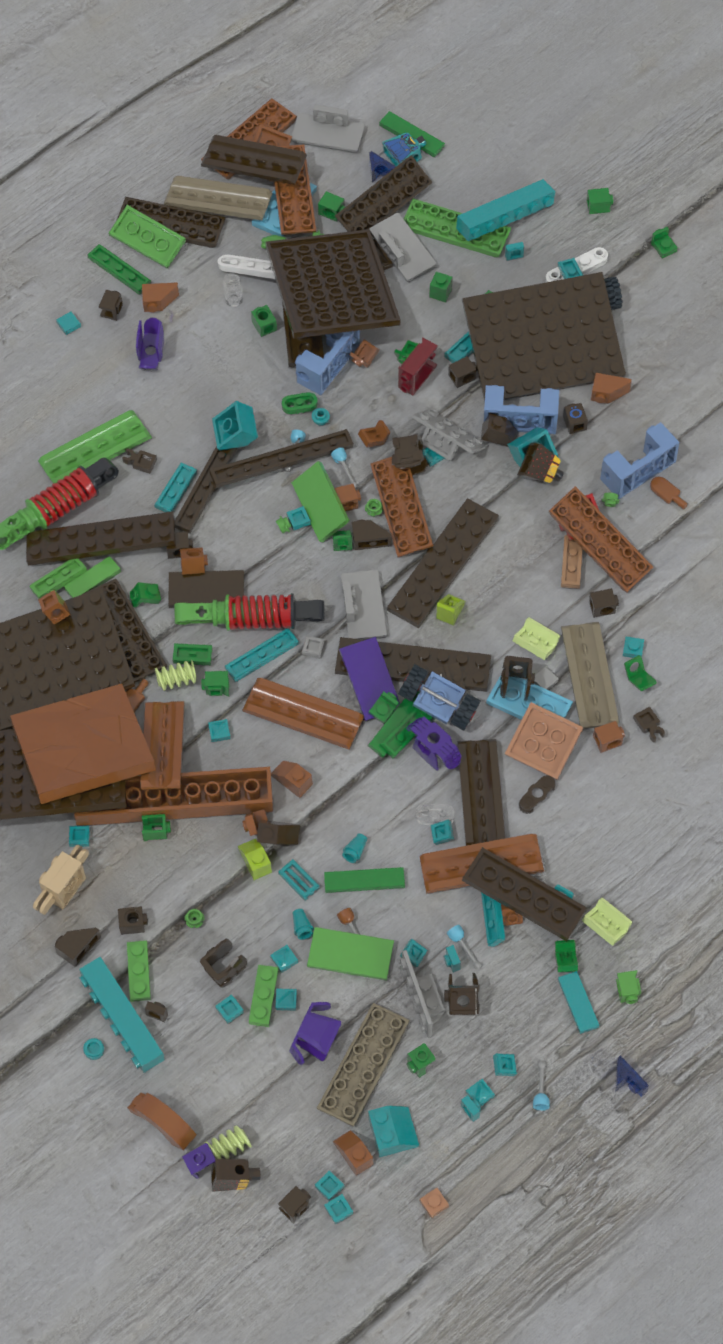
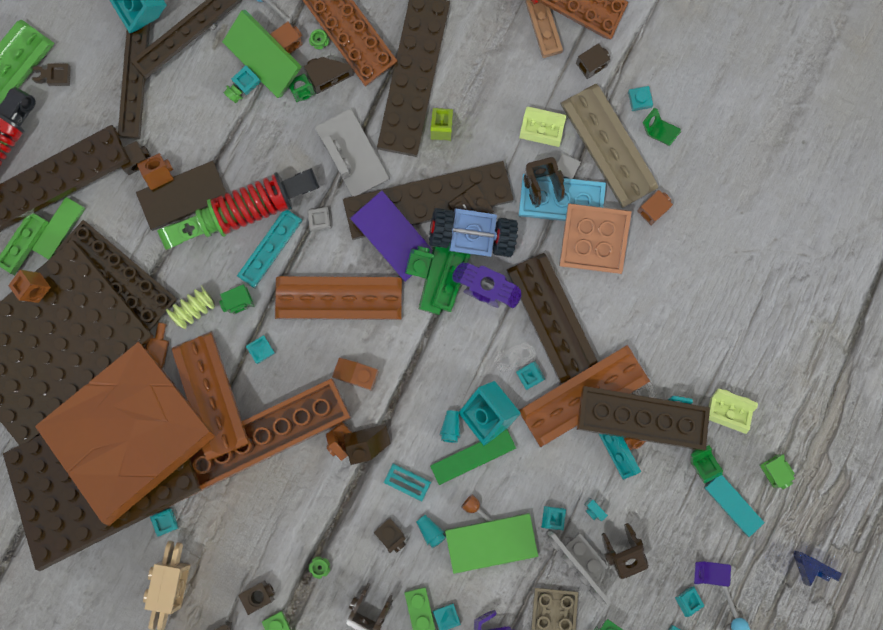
camera: 25 degrees left, 20 degrees up
green bracket [130,582,161,608] -> none
green window [142,814,171,842] -> none
teal tile [154,462,197,512] -> none
green plate [173,643,213,666] -> none
lime slope [238,838,272,880] -> none
teal tile [270,945,298,973] -> none
hinge [446,925,482,970] -> none
dark brown piece [519,775,556,814] -> none
dark brown plate [633,706,665,742] -> none
none -> dark brown bracket [374,518,407,553]
none -> teal slope [459,381,521,445]
none -> dark purple bracket [694,561,731,587]

